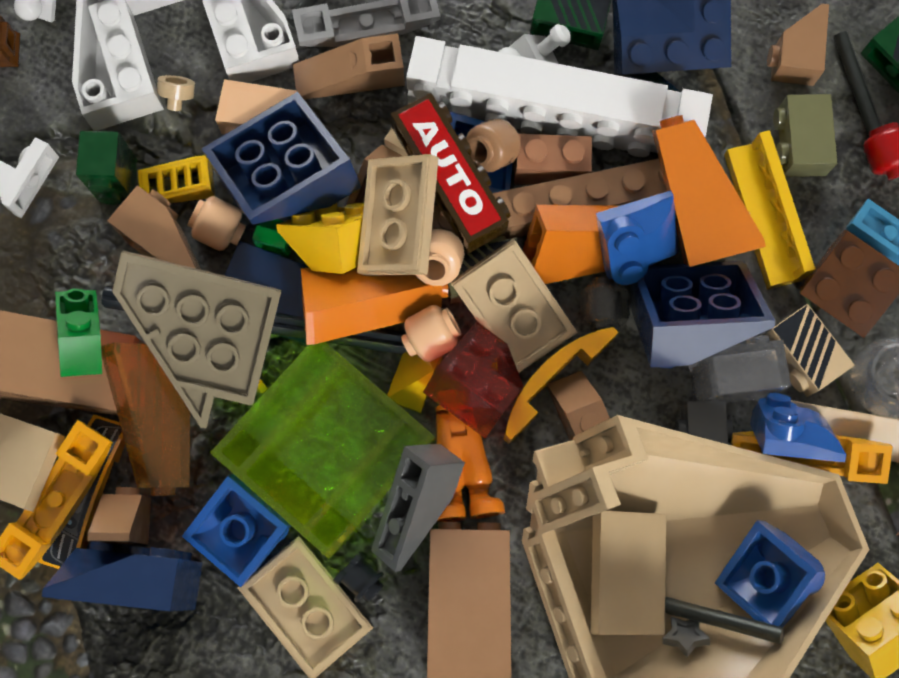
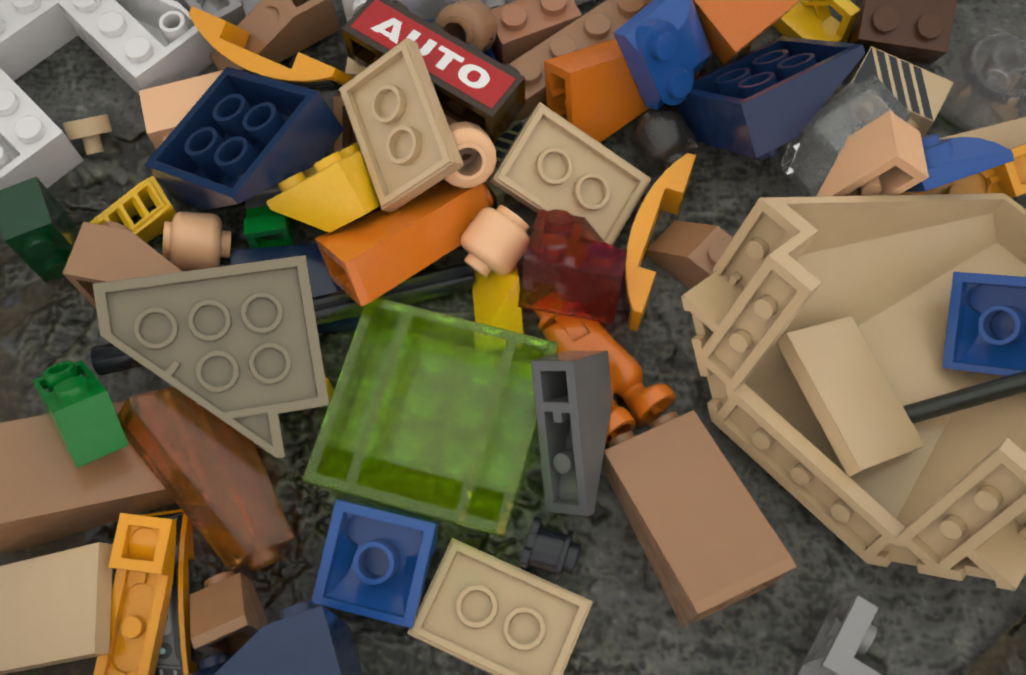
camera: 20 degrees left, 10 degrees down
dark grey piece [663,617,710,658] -> none
none -> light orange slope [188,6,354,91]
none -> light nougat slope [816,110,929,196]

